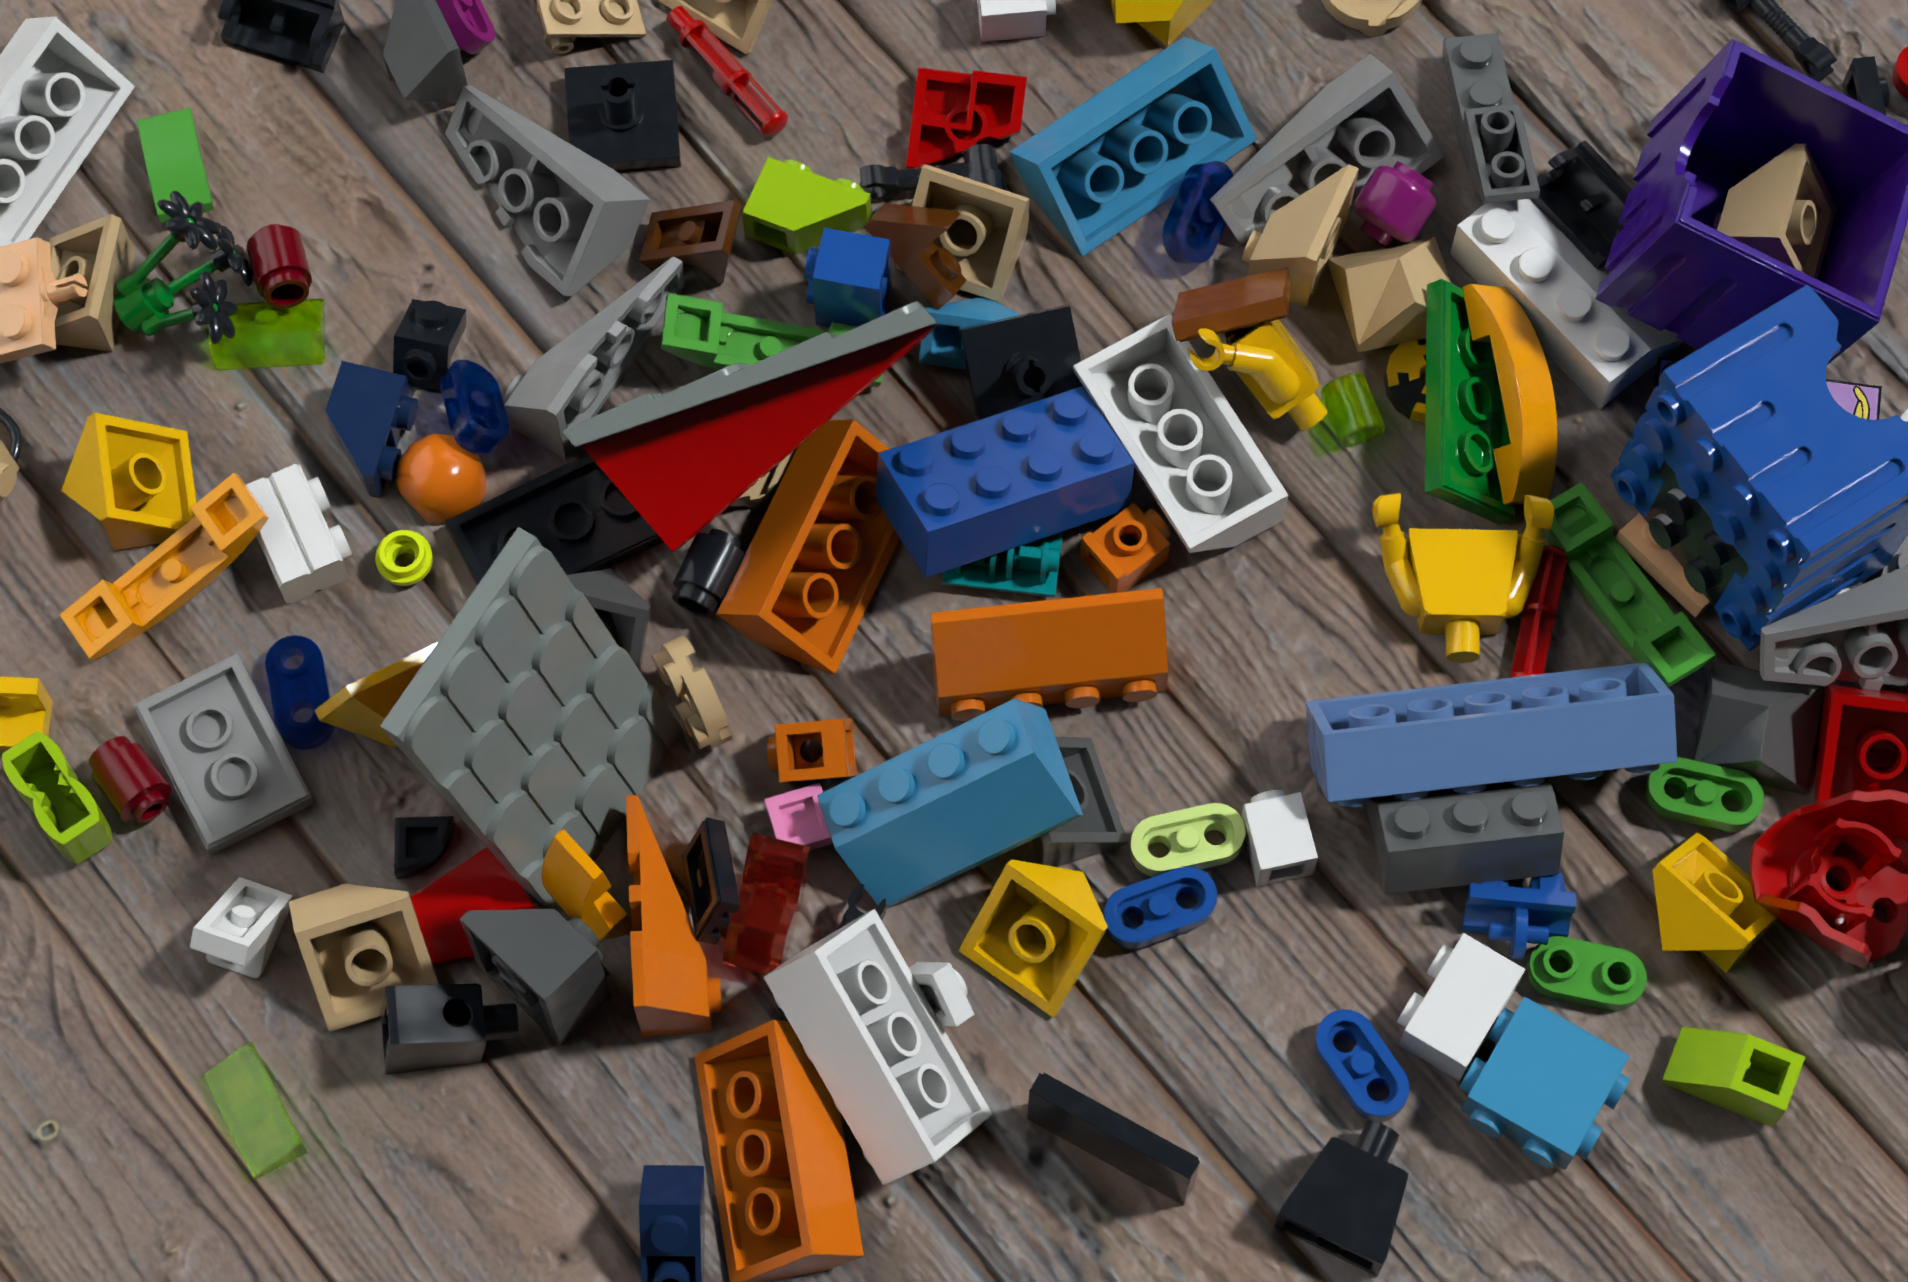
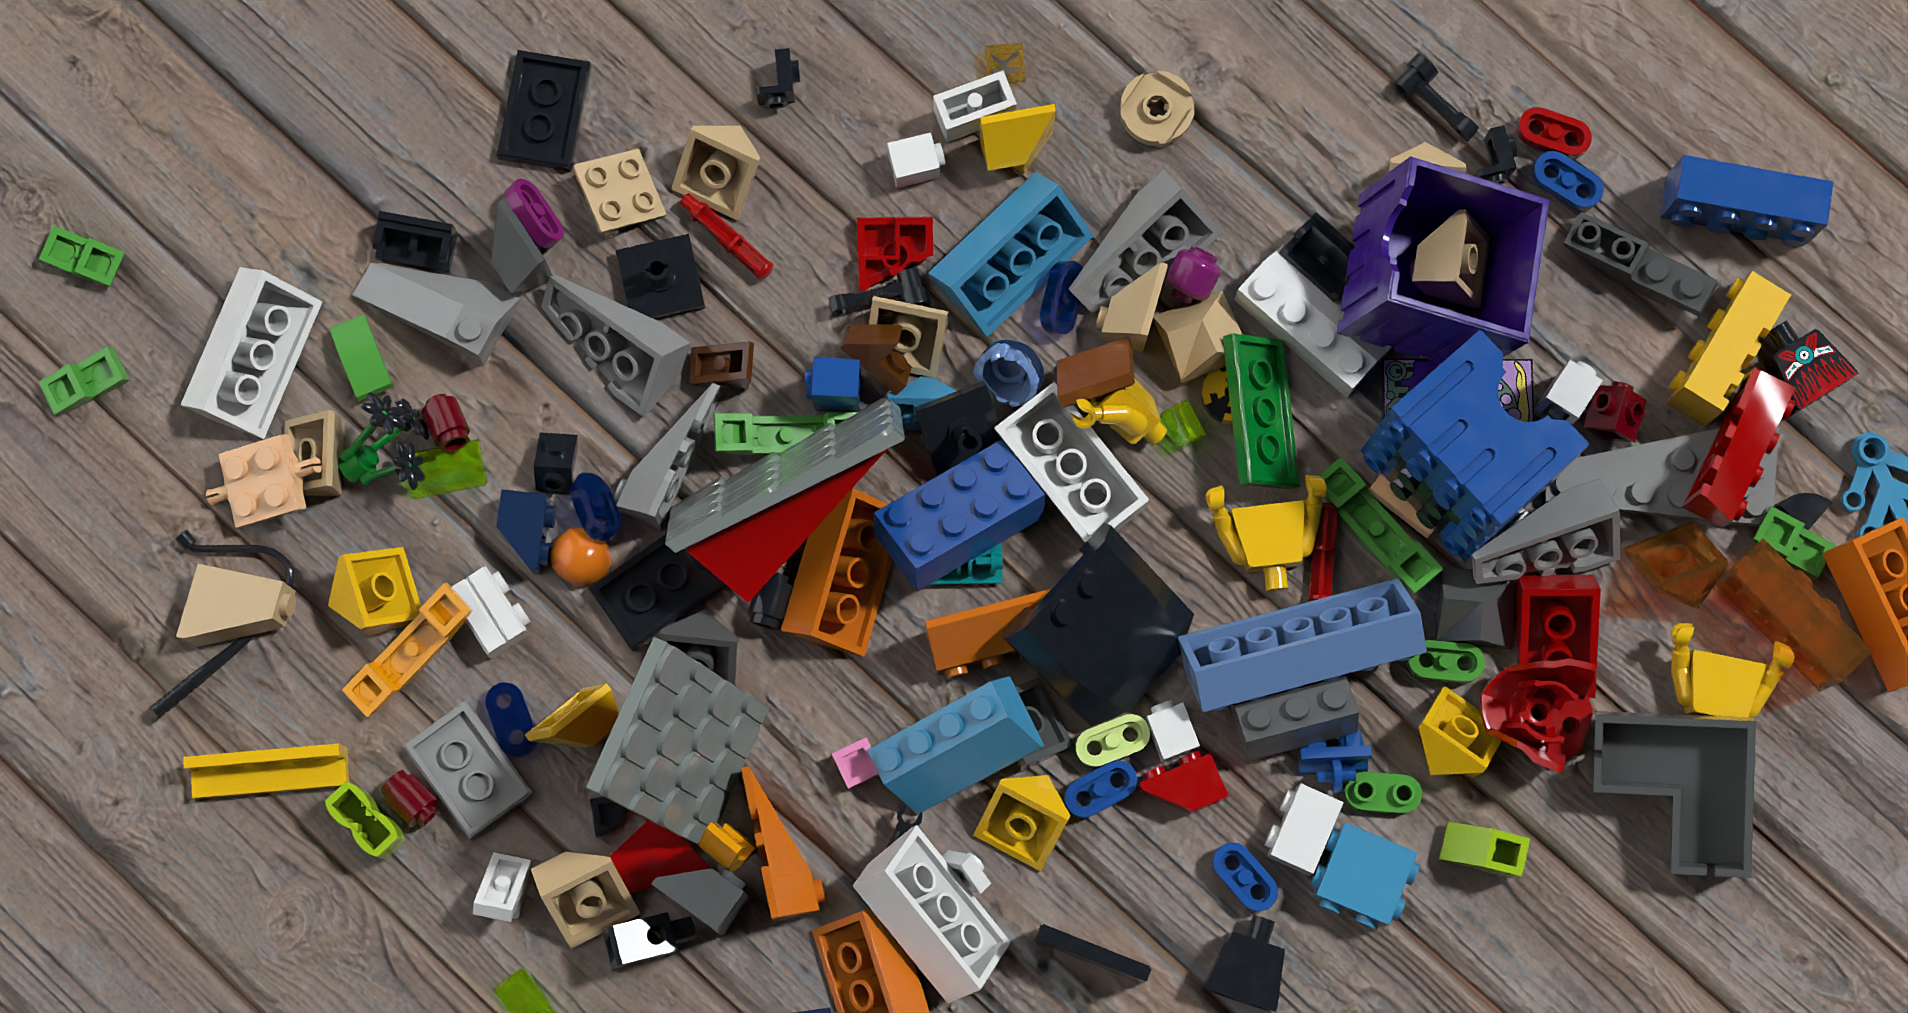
camera: 10 degrees left, 10 degrees up
neon yellow plate [375,530,433,586] -> none
tan plate [652,635,732,749] -> none
black tile [681,817,740,945] -> none
clear red brick [722,833,810,975] -> none
lime slope [742,157,871,255] -> none
orange brick [767,718,857,782] -> none
orange brick [1080,502,1171,593] -> none
dark grey slope [1442,33,1540,203] -> none
light orange slope [1462,284,1557,505] -> none
none -> light grey wedge [353,263,521,365]
none -> medium blue hair [973,340,1044,407]
none -> black wedge [1000,522,1194,726]
none -> red slope [1137,751,1229,814]

